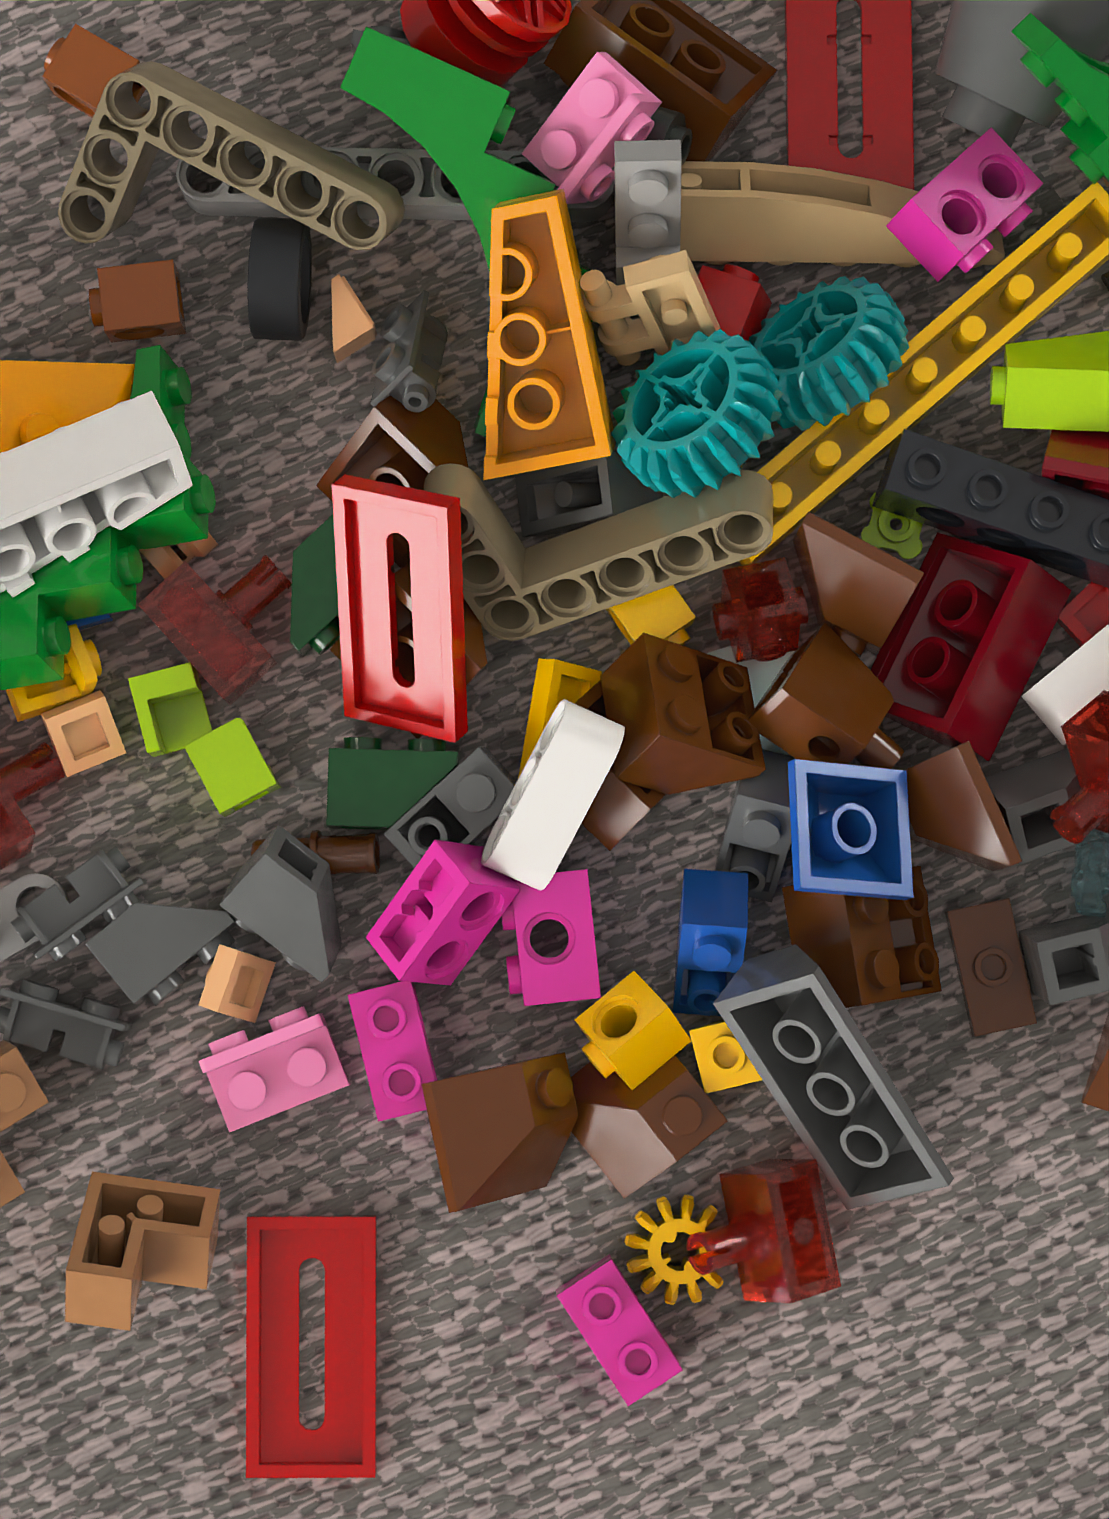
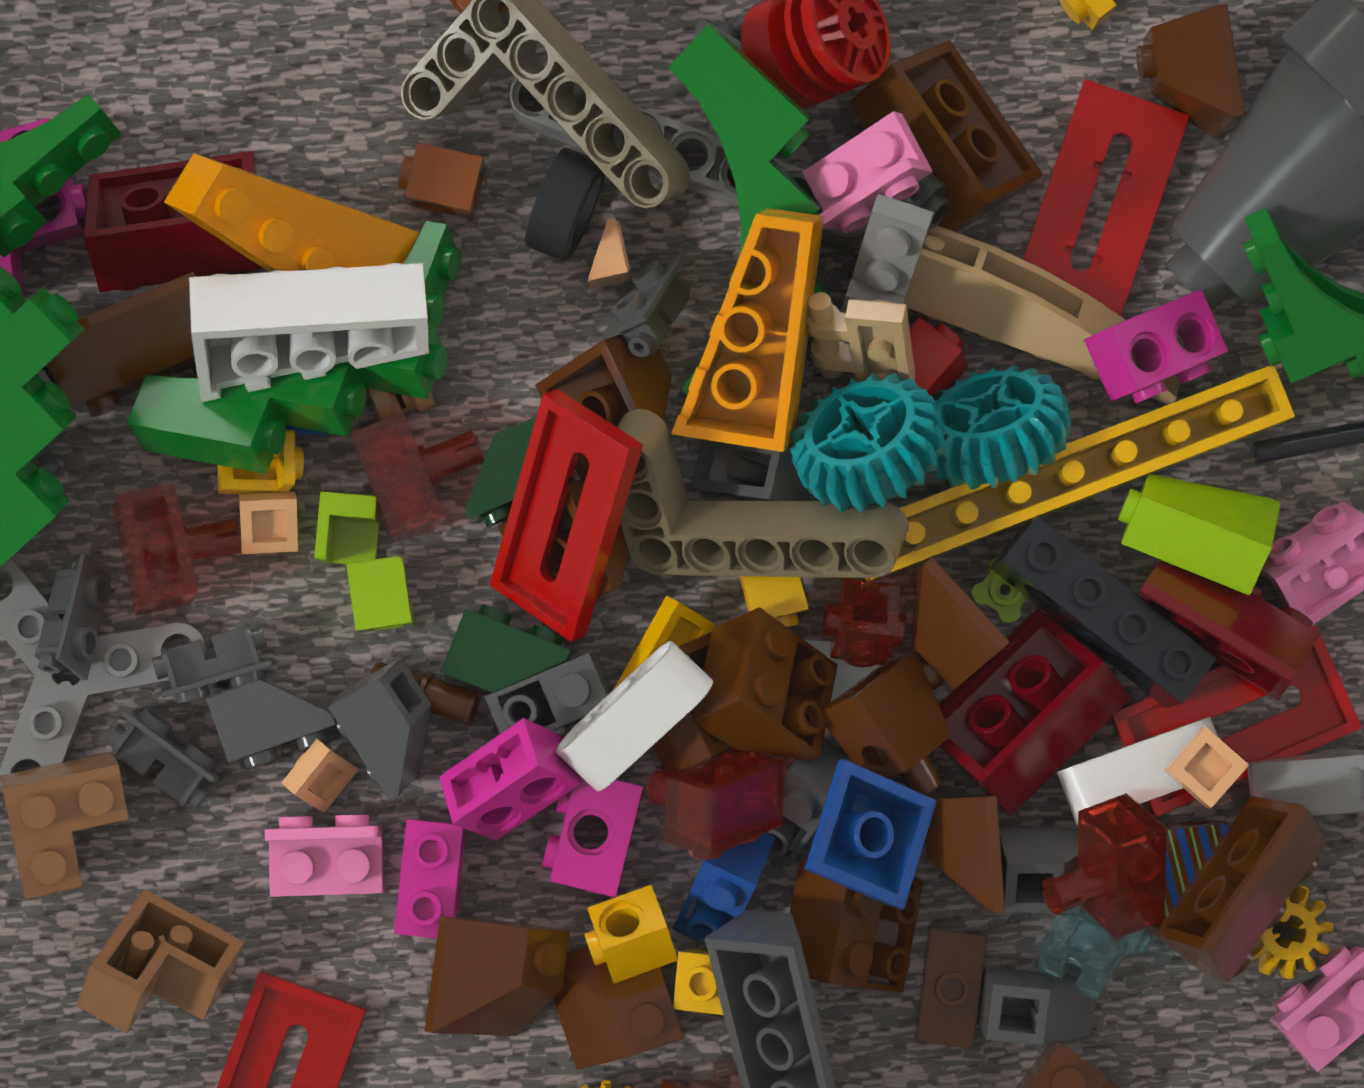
camera: 25 degrees right, 0 degrees up
none -> clear red brick [646,750,784,860]

